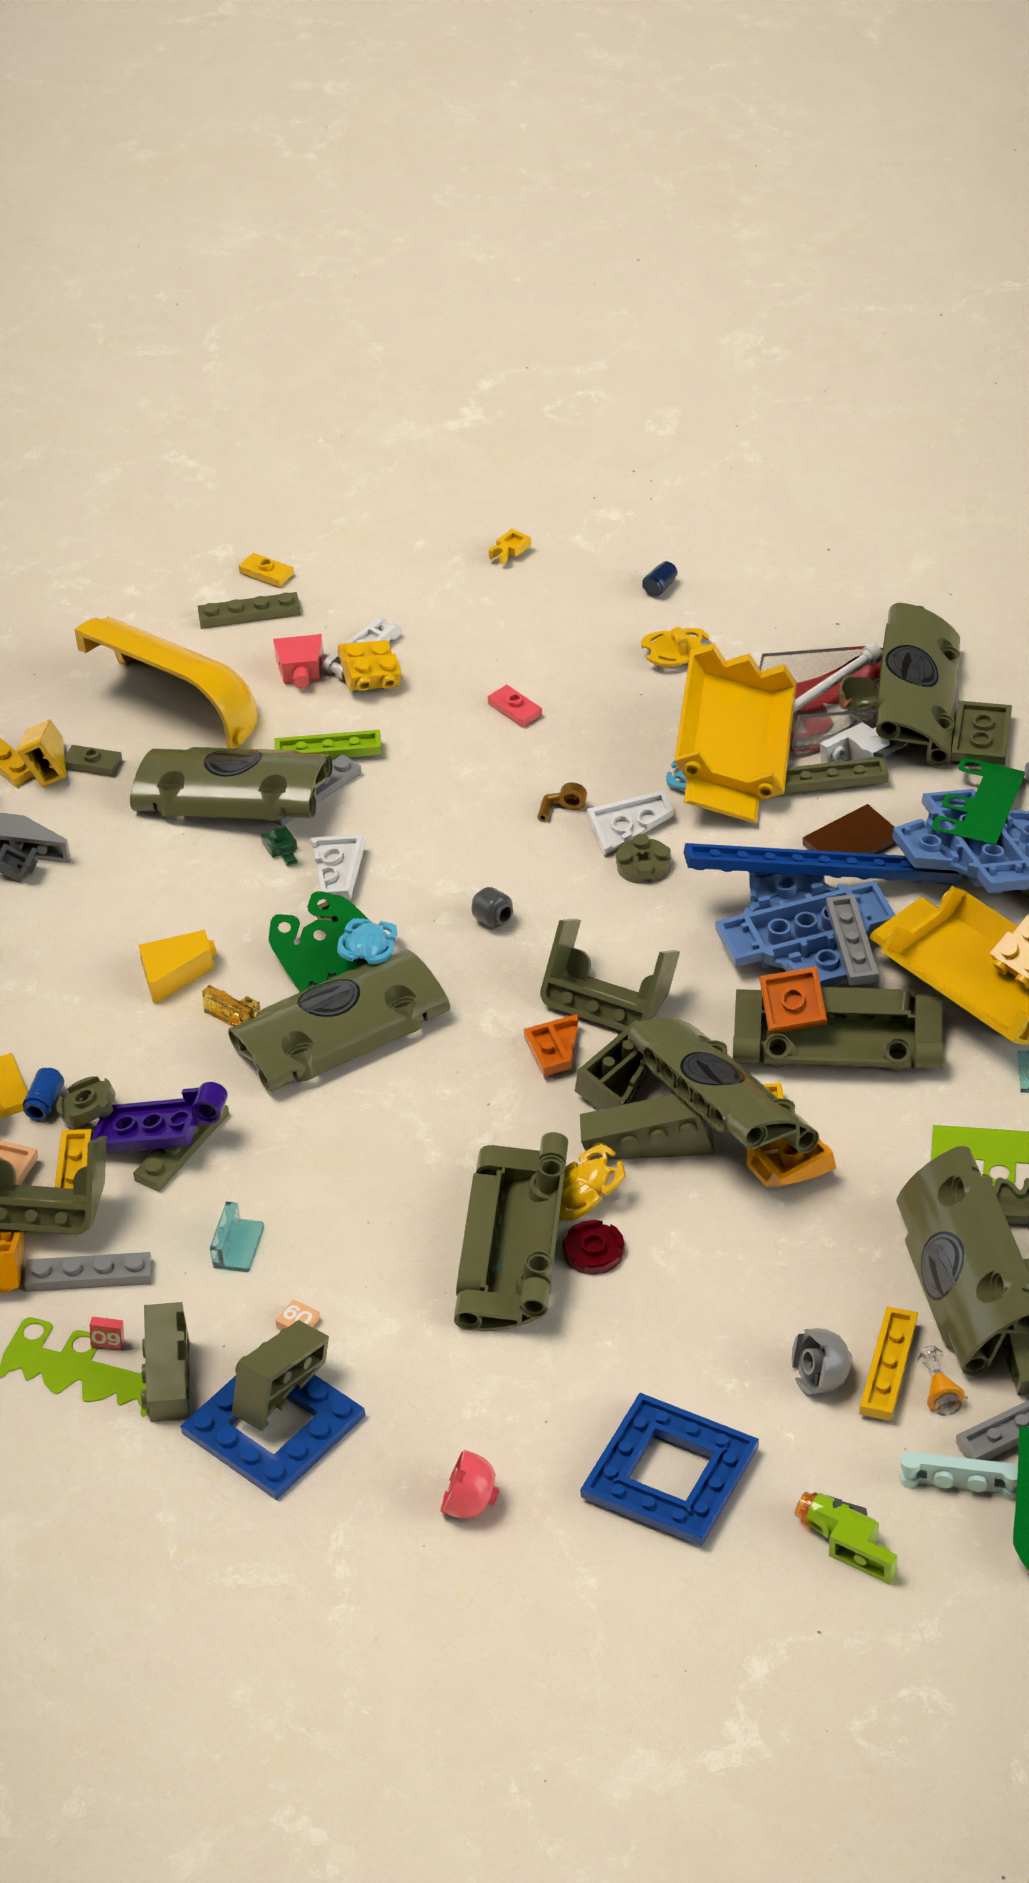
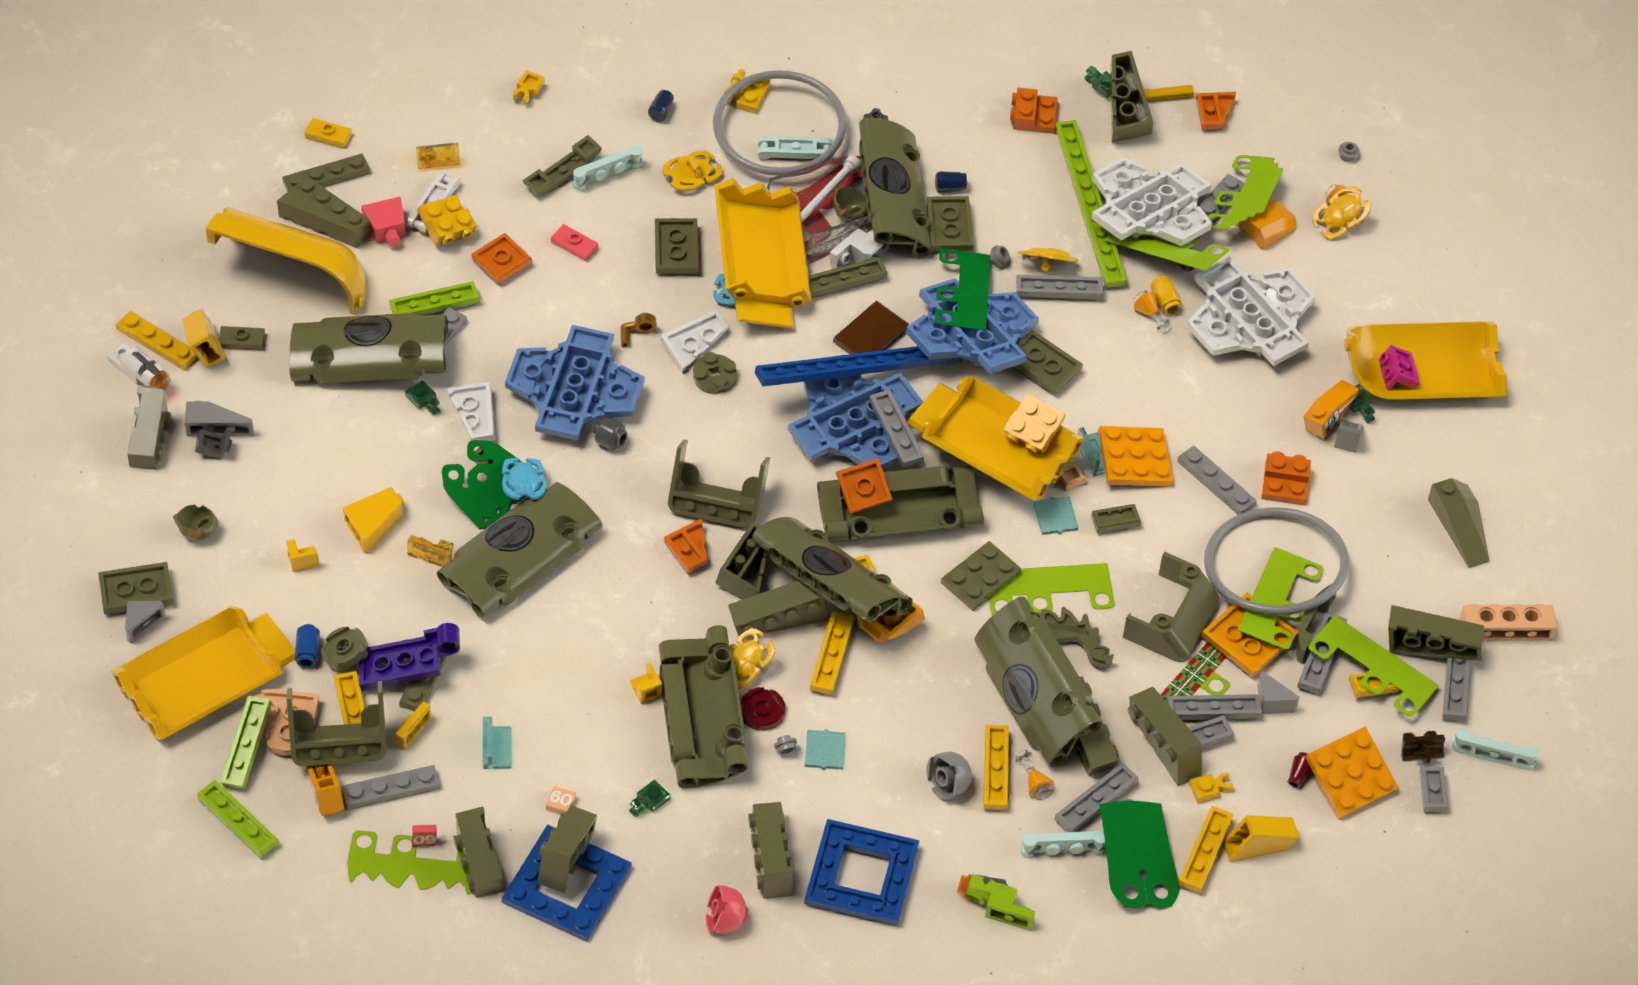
camera: 20 degrees left, 10 degrees up
none -> olive wedge [277,176,371,248]
none -> yellow panel [286,539,319,572]
none -> yellow plate [395,701,431,750]
none -> clear yellow hinge [416,142,460,169]
none -> orange plate [471,233,532,284]
none -> medium blue plate [505,325,645,441]
none -> olive slope [523,135,602,195]
none -> light aqua plate [573,146,642,191]
none -> clear green plate [629,779,670,817]
none -> yellow panel [630,663,662,704]
none -> olive plate [655,218,699,274]
none -> light grey piece [713,70,847,176]
none -> yellow plate [724,69,771,114]
none -> olive wedge [748,802,793,899]
none -> light aqua plate [758,136,833,162]
none -> light grey plate [774,735,797,754]
none -> clear light blue piece [805,729,846,770]
none -> yellow plate [810,611,855,695]
none -> dark blue piece [935,171,967,192]
none -> olive plate [941,541,1021,611]

